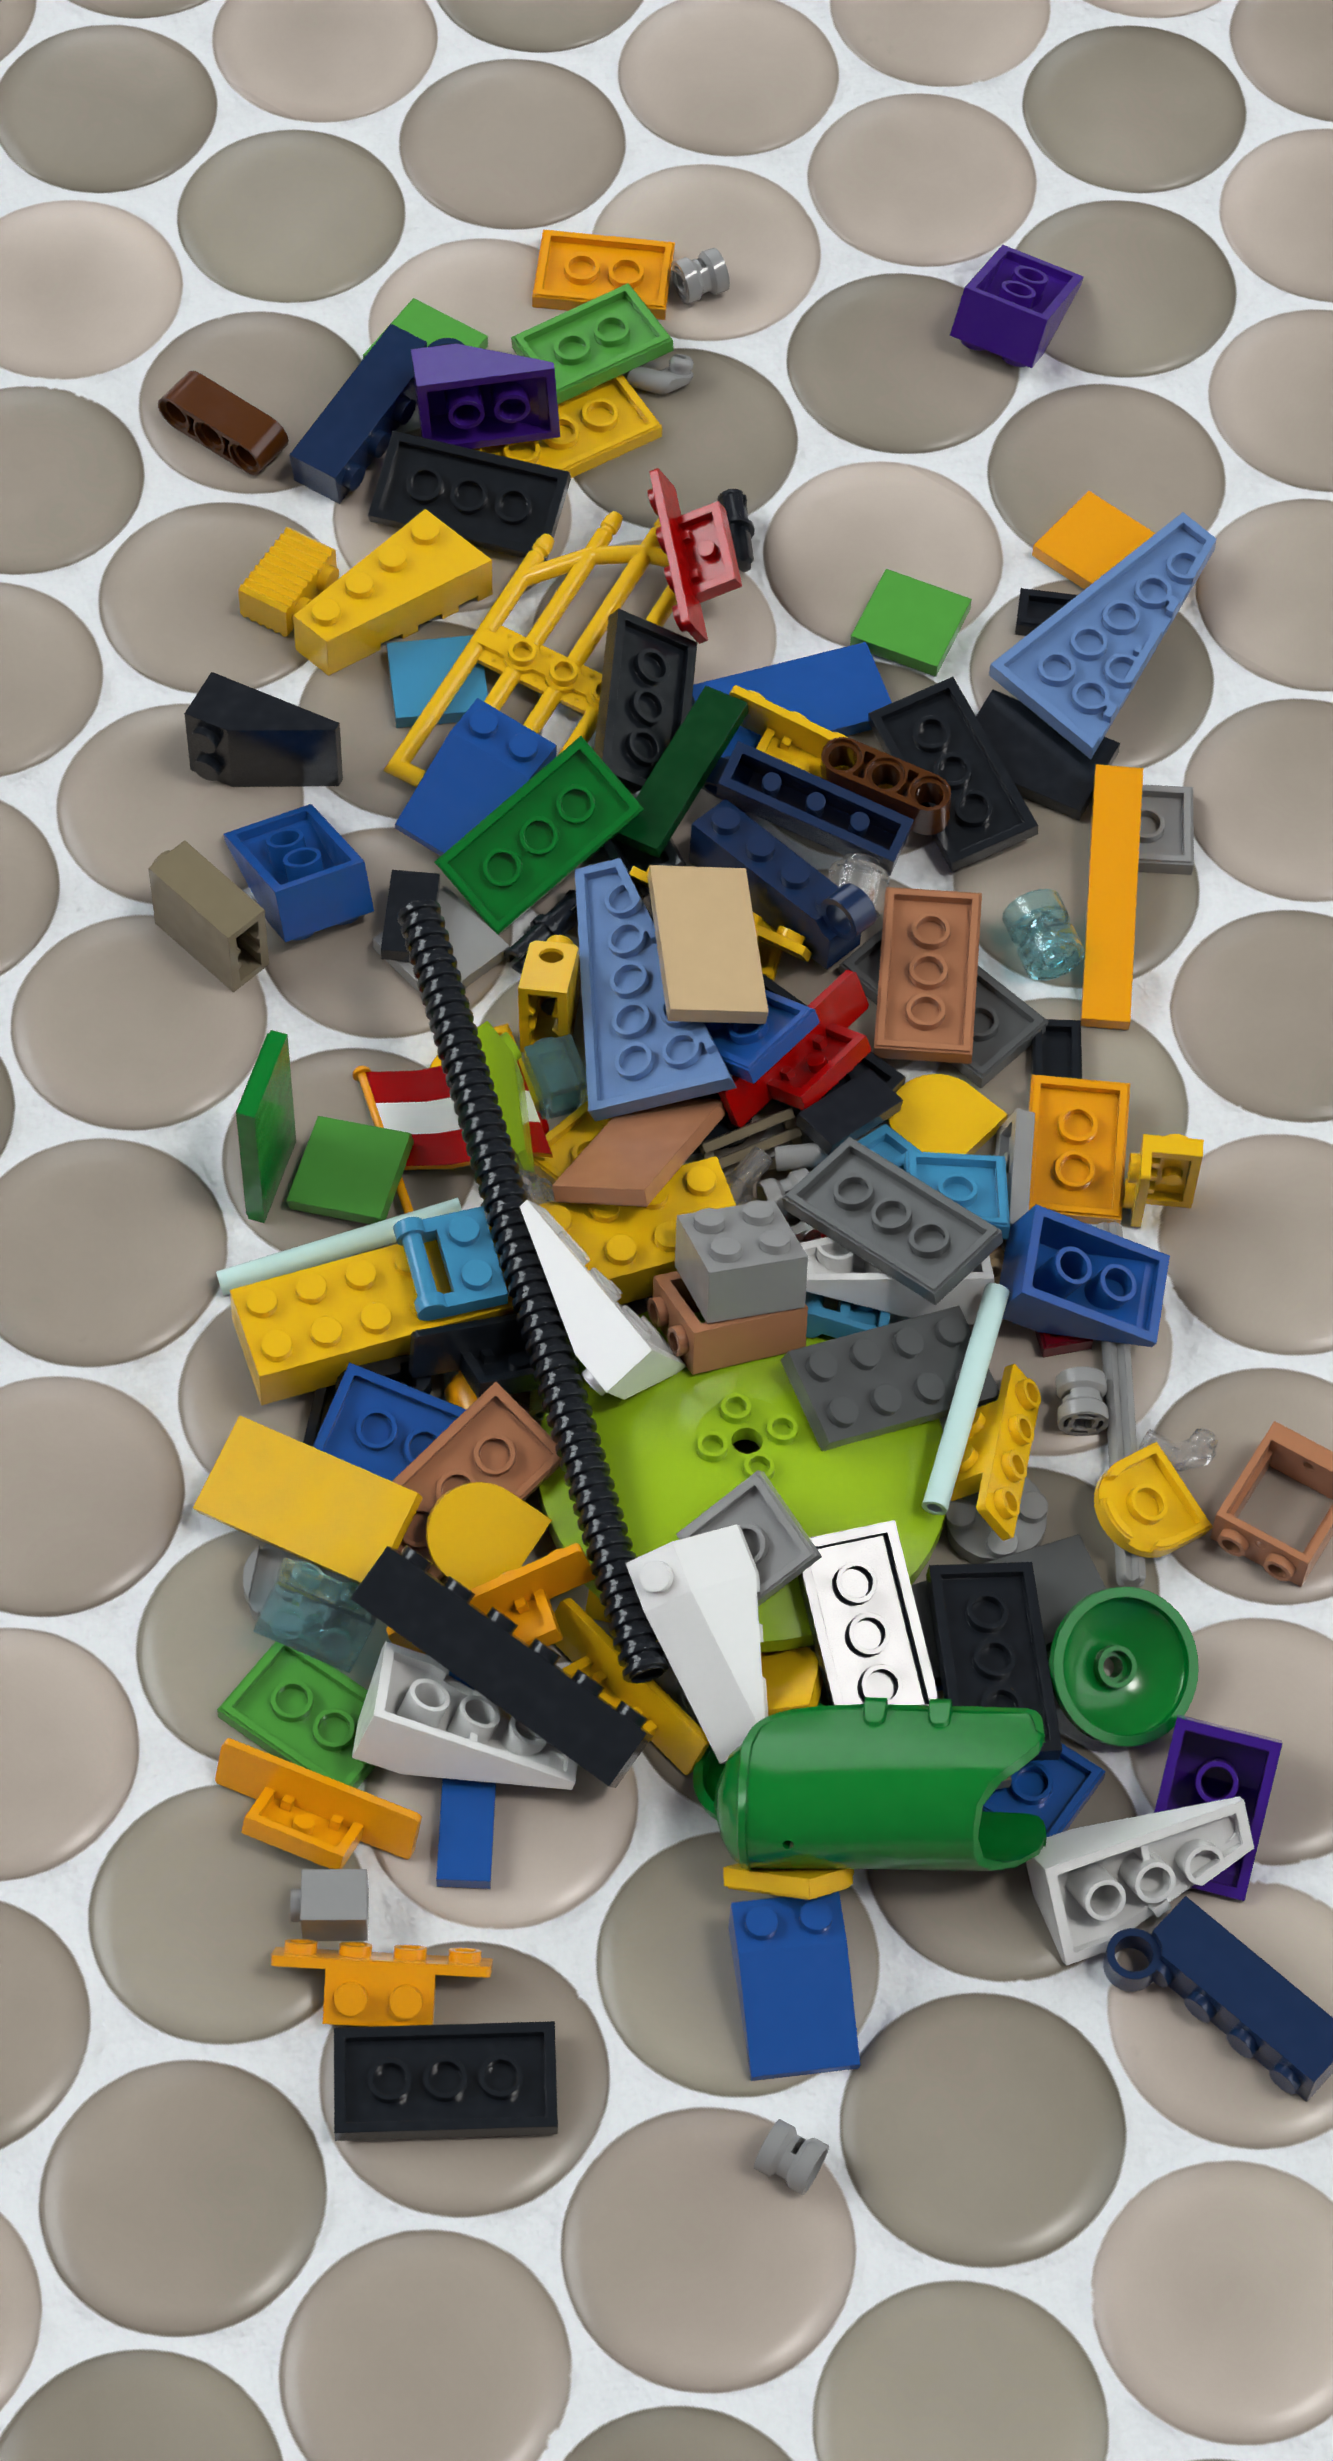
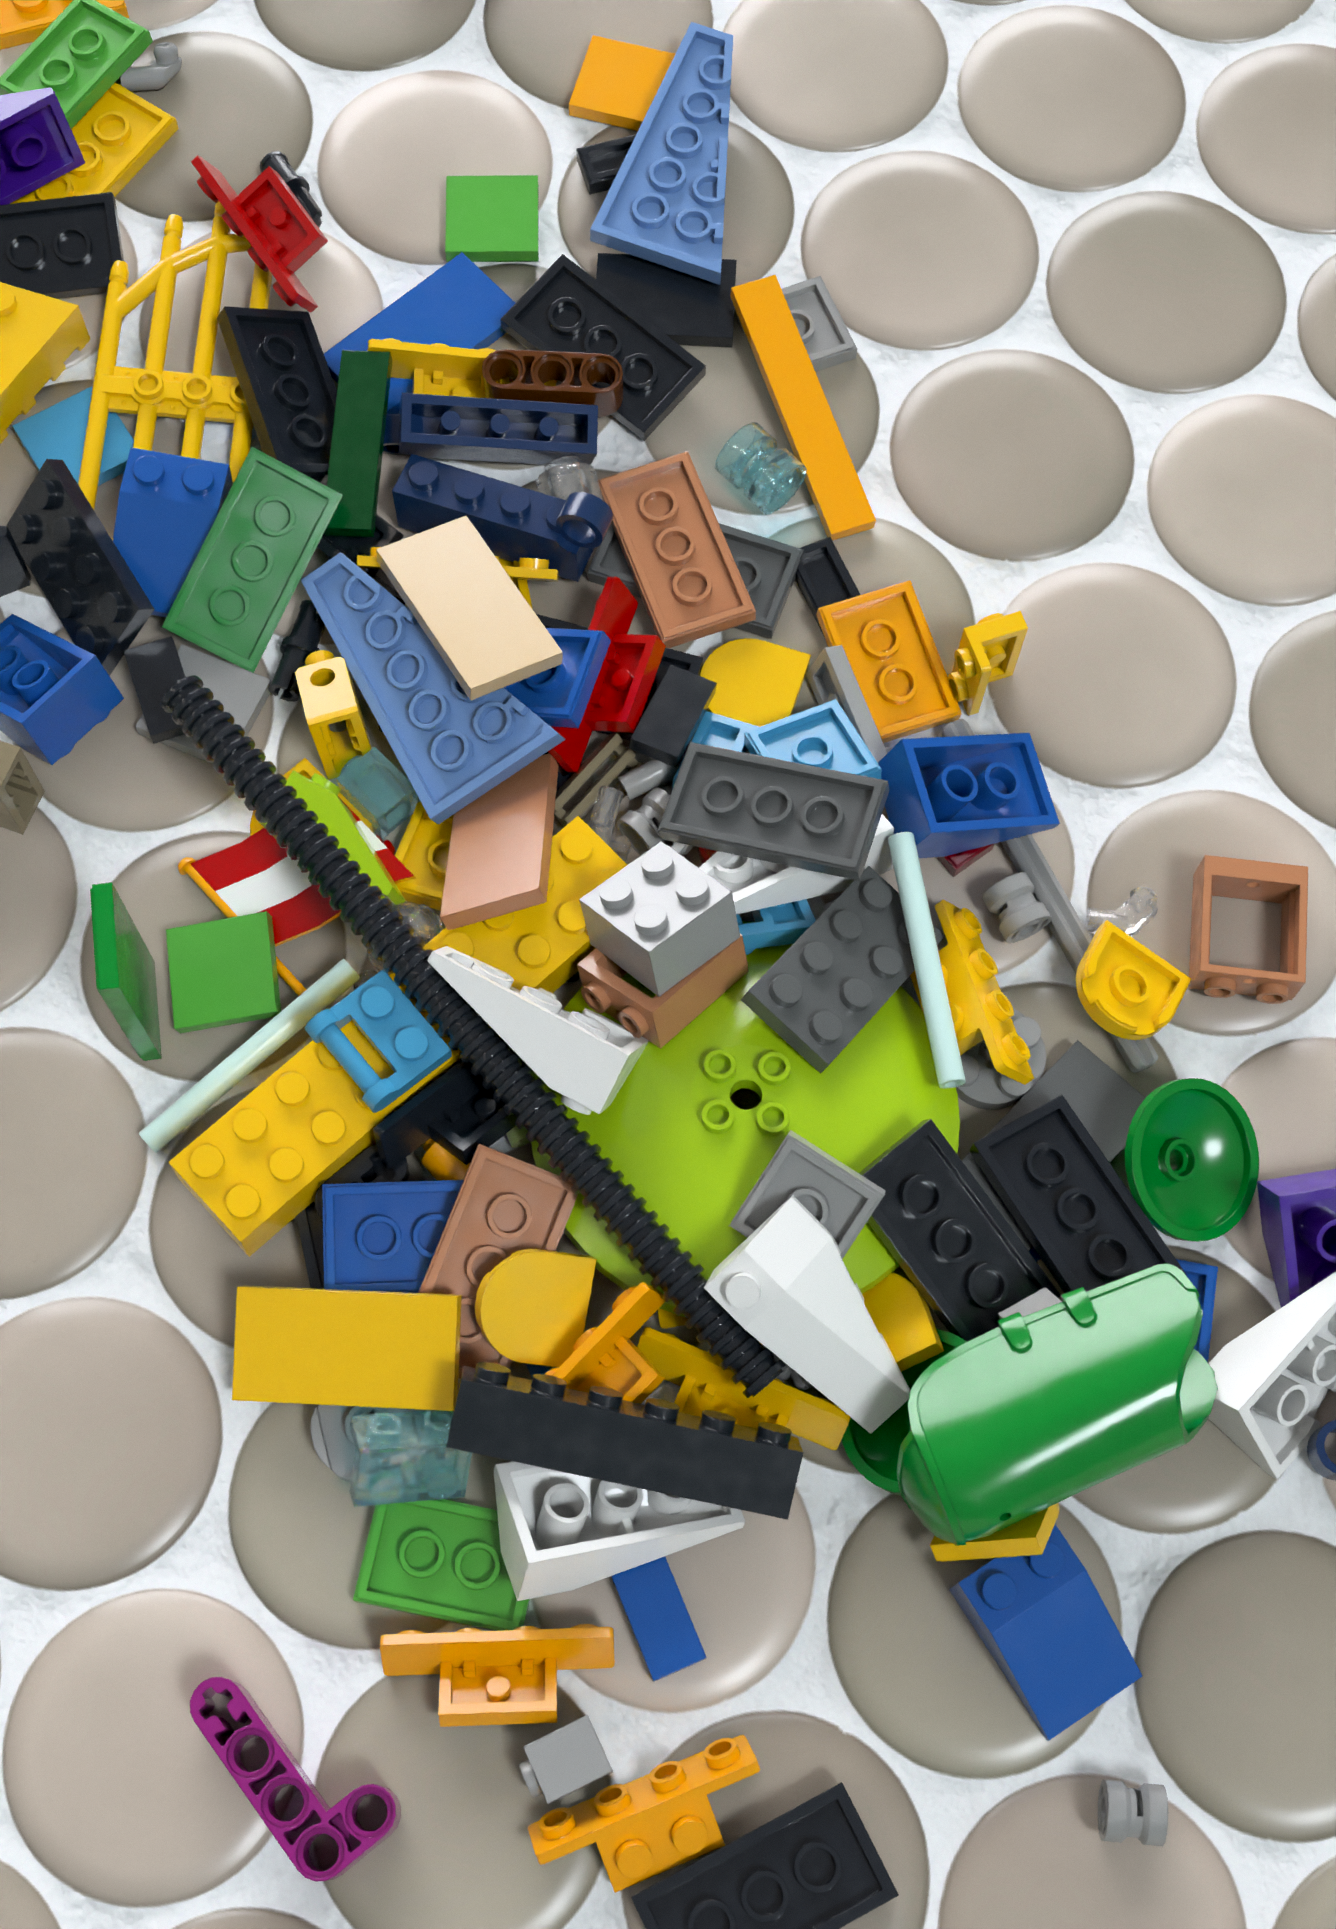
camera: 25 degrees left, 10 degrees up
none -> black plate [6,459,155,676]
none -> magenta beam [190,1677,401,1882]

